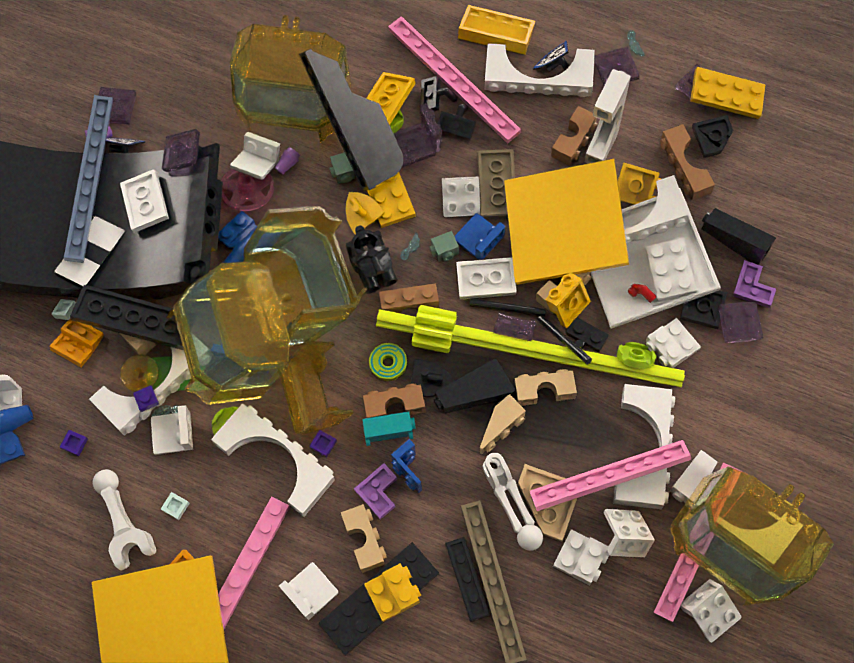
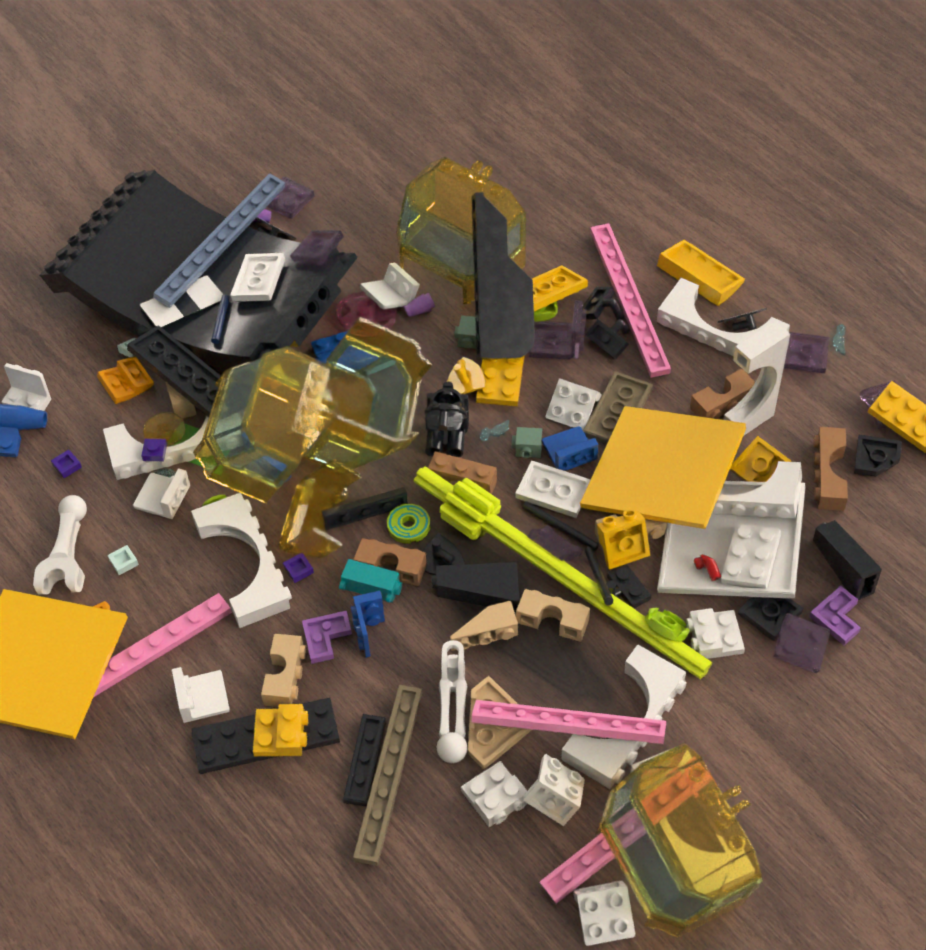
camera: 25 degrees right, 15 degrees down
none -> dark blue bar [211,294,230,344]
none -> black tile [321,487,408,531]

